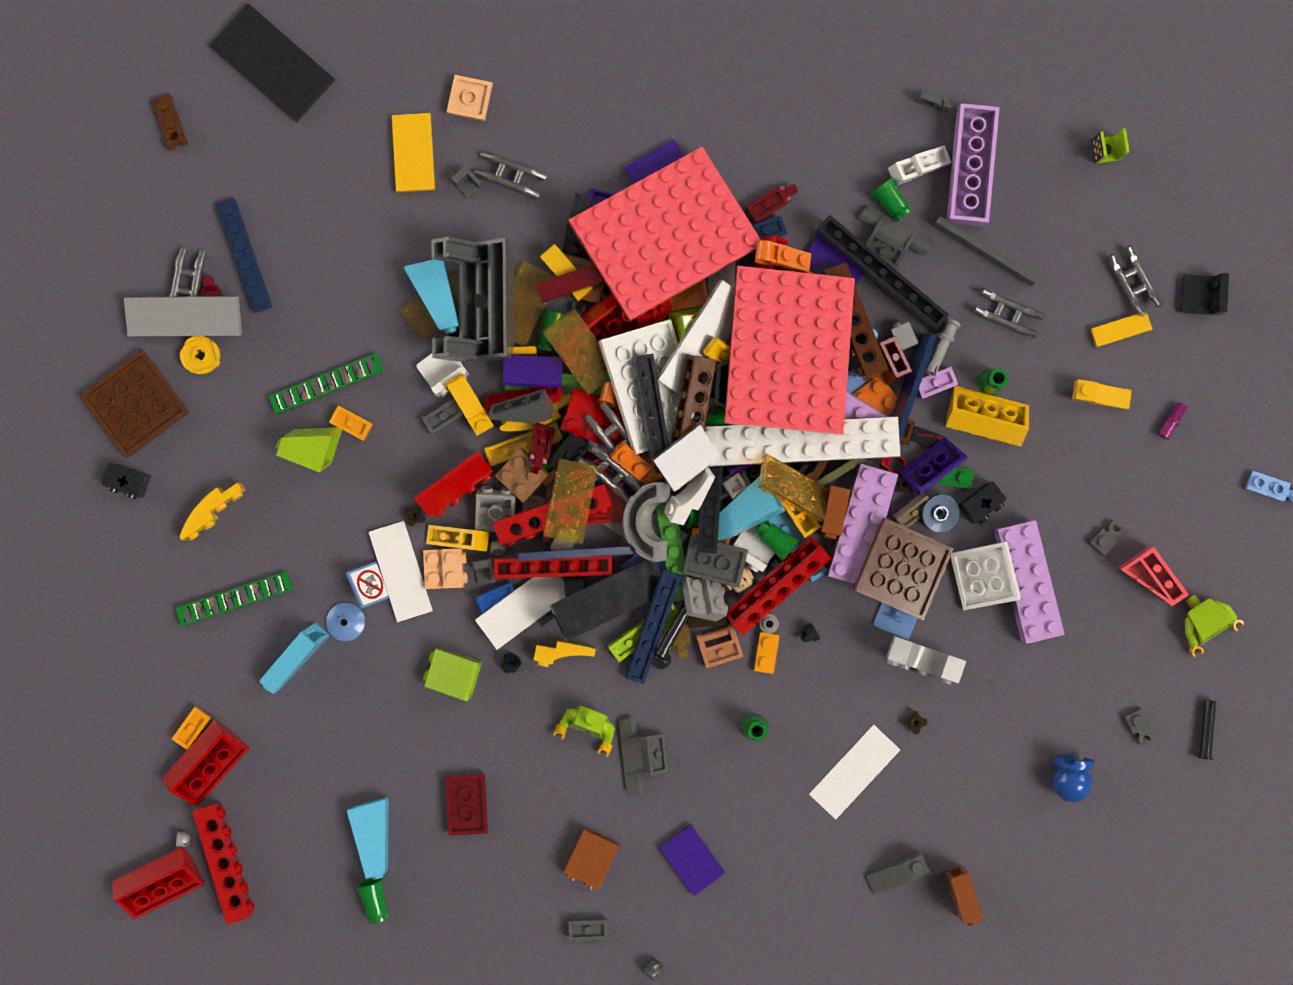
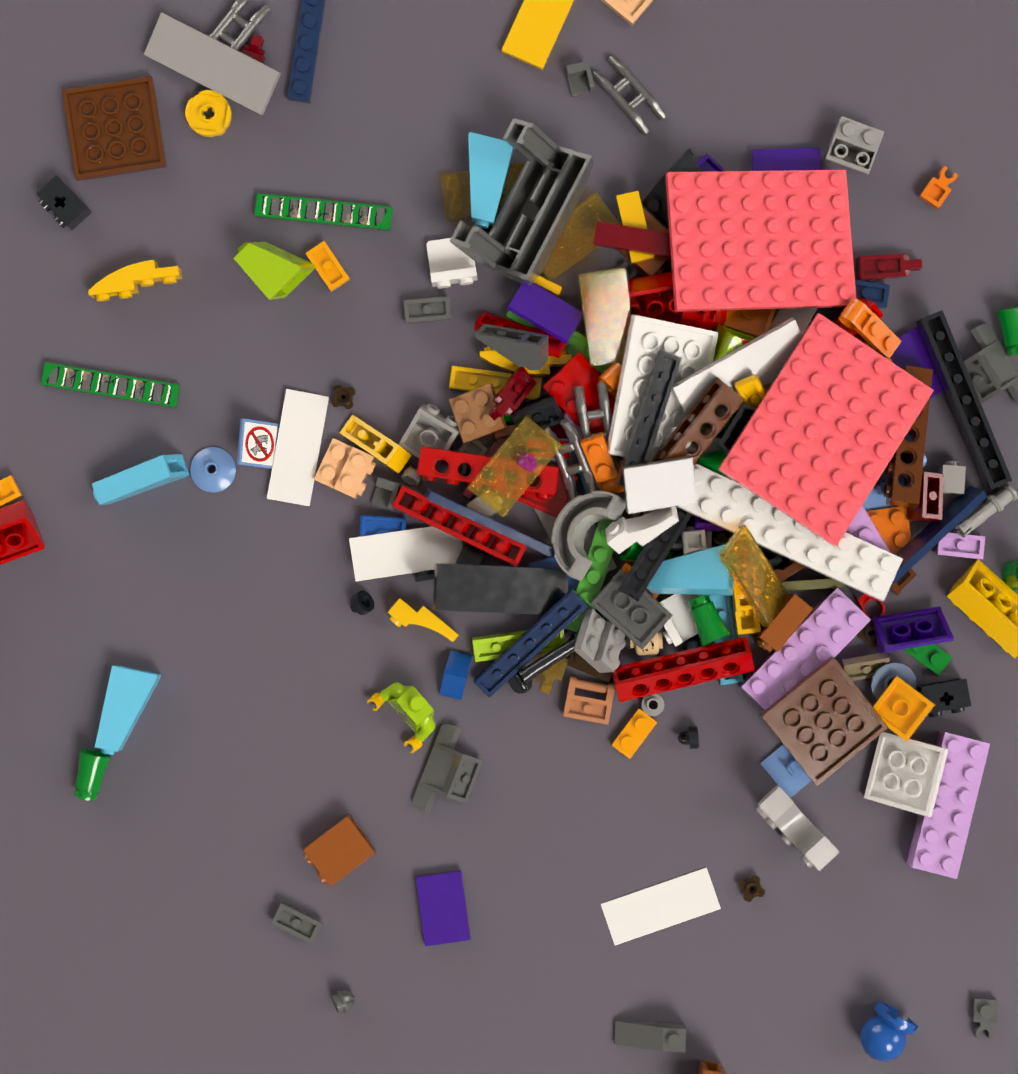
camera: 25 degrees right, 0 degrees up
red slope [414,451,495,518] -> none
lime slope [423,648,482,701] -> none
yellow slope [445,373,494,436] -> none
dark red plate [445,773,488,836] -> none
green plant [537,309,568,352] -> none
green plant [741,714,768,741] -> none
black sticker [910,426,948,448] -> none
none -> blue slope [439,650,472,700]
none -> magenta plate [516,452,539,473]
none -> light grey slope [825,116,884,175]
none -> light orange plate [873,676,935,741]
none -> orange plate [919,165,959,210]

